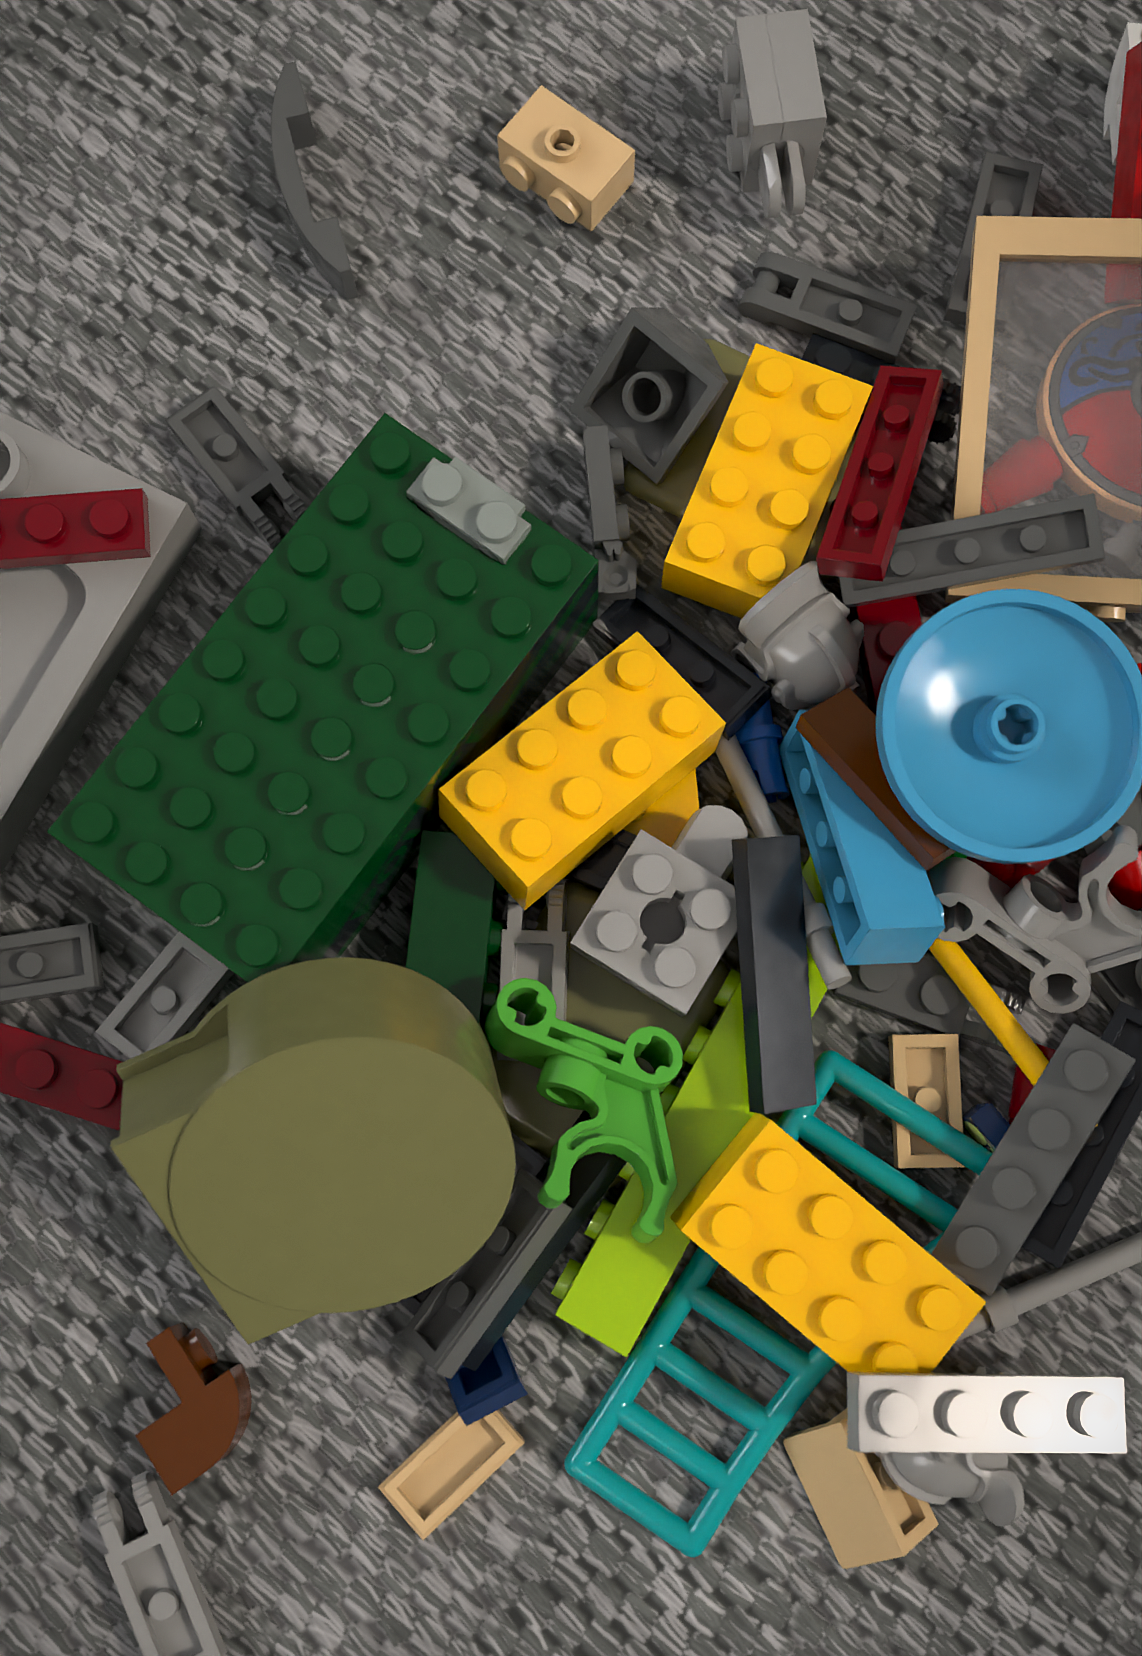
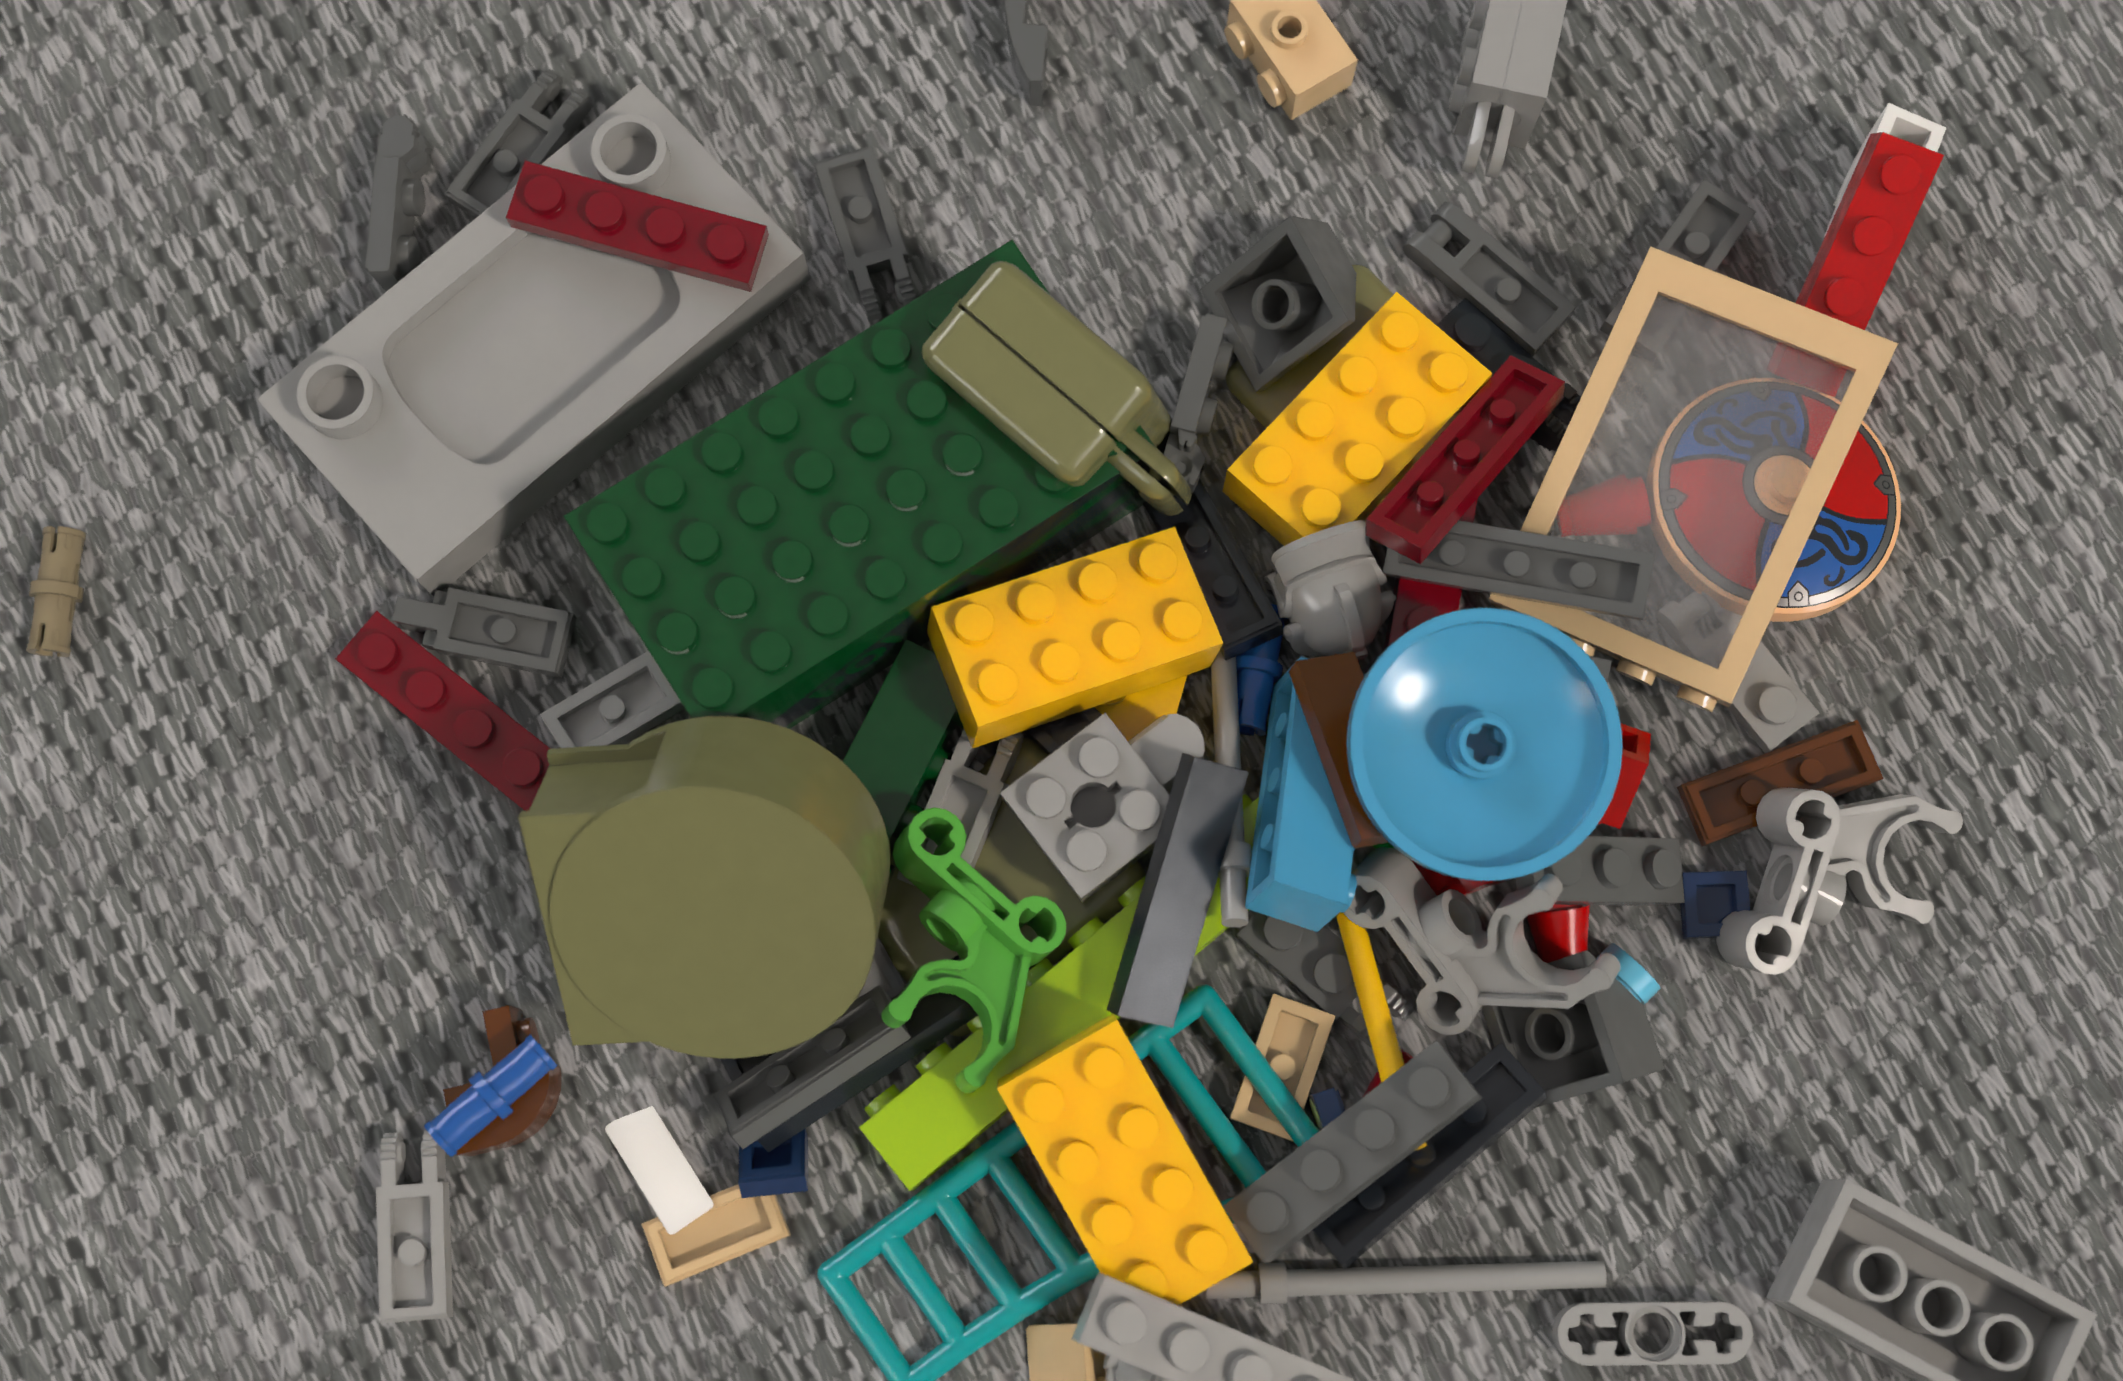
camera: 20 degrees right, 0 degrees up
none -> blue pin [424,1034,558,1157]
none -> white sticker [605,1106,714,1235]
none -> olive piece [922,261,1191,516]

